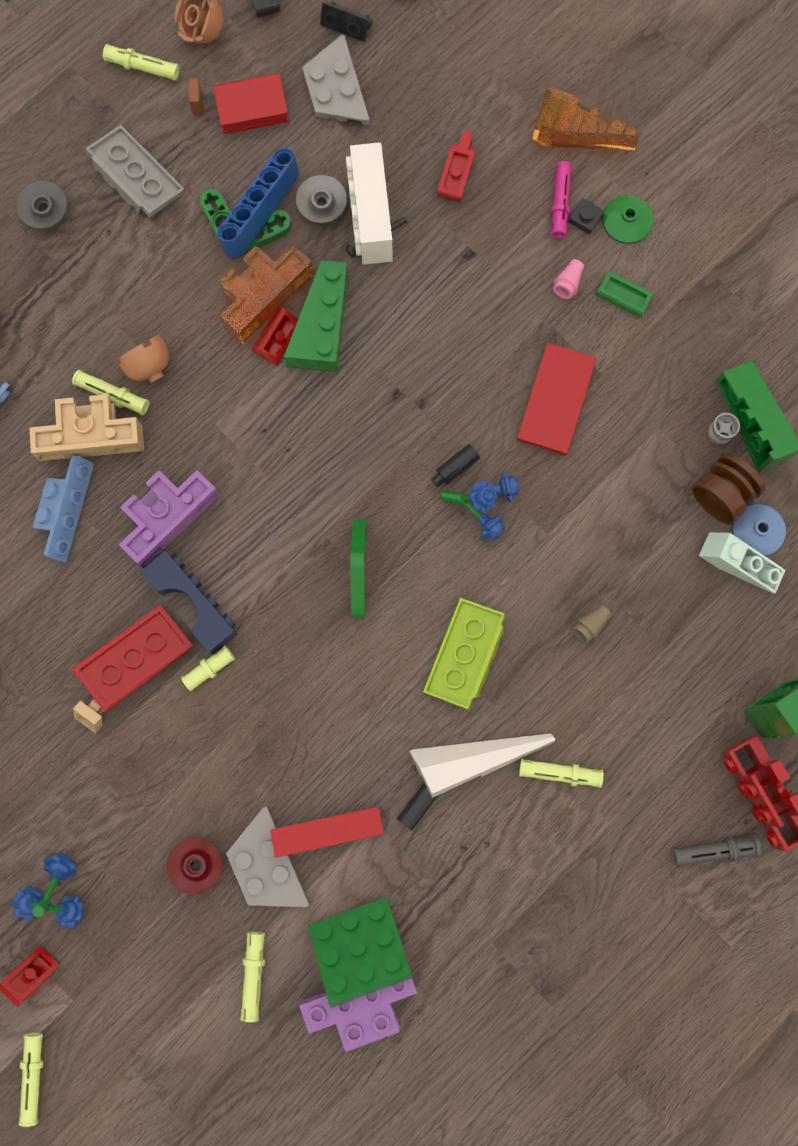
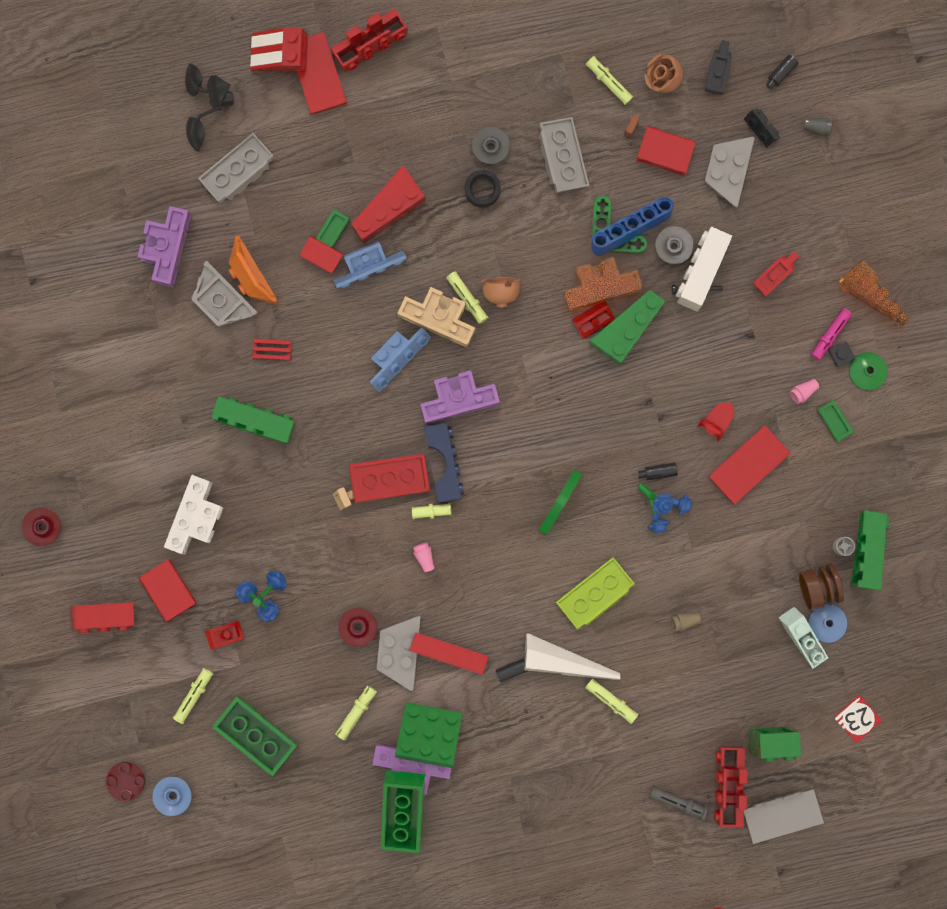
camera: 30 degrees right, 5 degrees up
none -> green brick [212,696,299,777]
none -> green brick [380,770,426,853]
none -> bright pink cone [413,542,435,572]
none -> black tyre [465,169,501,208]
none -> red piece [697,402,734,442]

